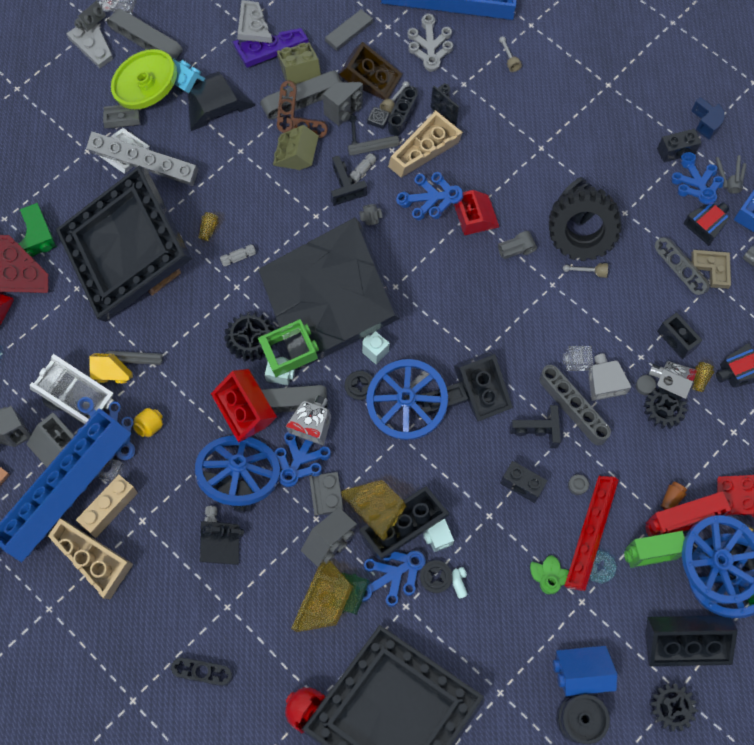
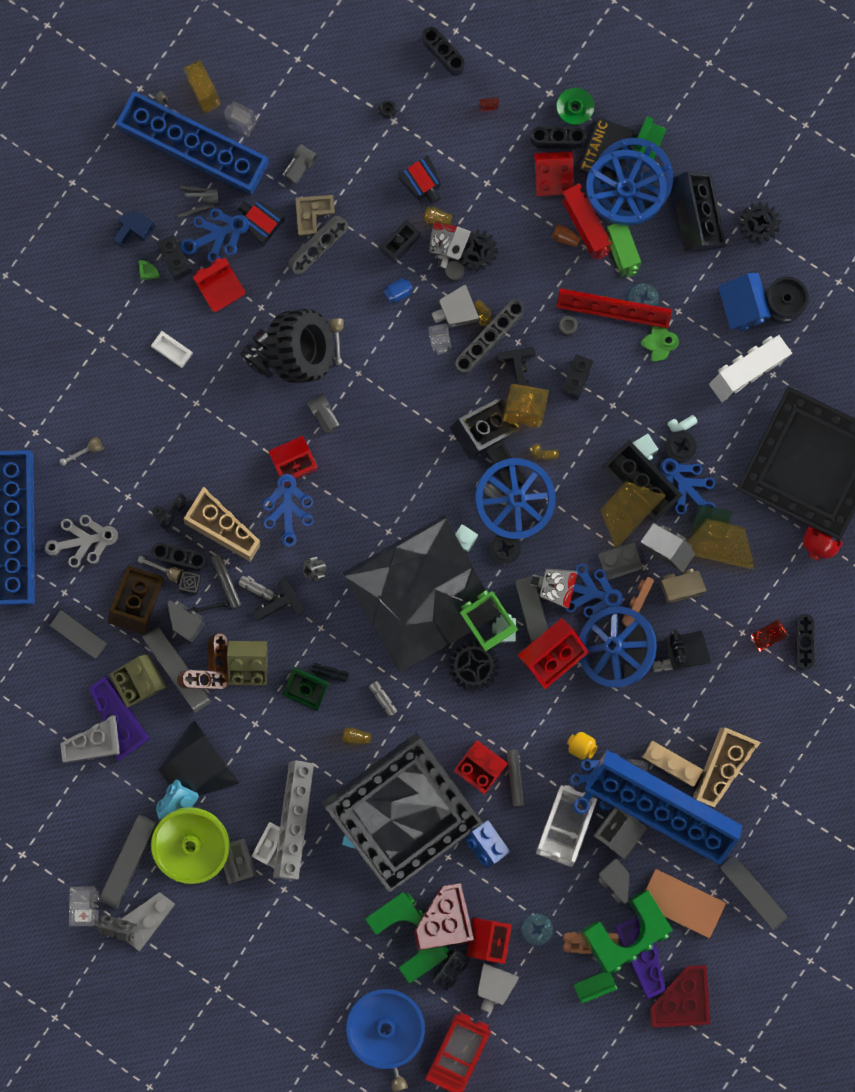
camera: 90 degrees left, 15 degrees up
yellow slope [89,353,133,383] -> none
none -> bright green tile [139,260,160,280]
none -> white tile [151,331,193,368]
none -> red bracket [193,258,245,312]
none -> dark green slope [283,667,330,711]
none -> black axle [311,663,349,682]
none -> blue brick [383,278,413,303]
none -> red slope [454,740,508,795]
none -> bracket [464,821,510,869]
none -> clear yellow arm [474,299,492,327]
none -> clear yellow slope [503,384,549,428]
none -> clear yellow arm [530,445,559,460]
none -> nougat hinge [622,577,654,627]
none -> dark tan slope [660,569,706,604]
none -> white wedge [709,335,792,402]
none -> clear red slope [751,619,789,652]

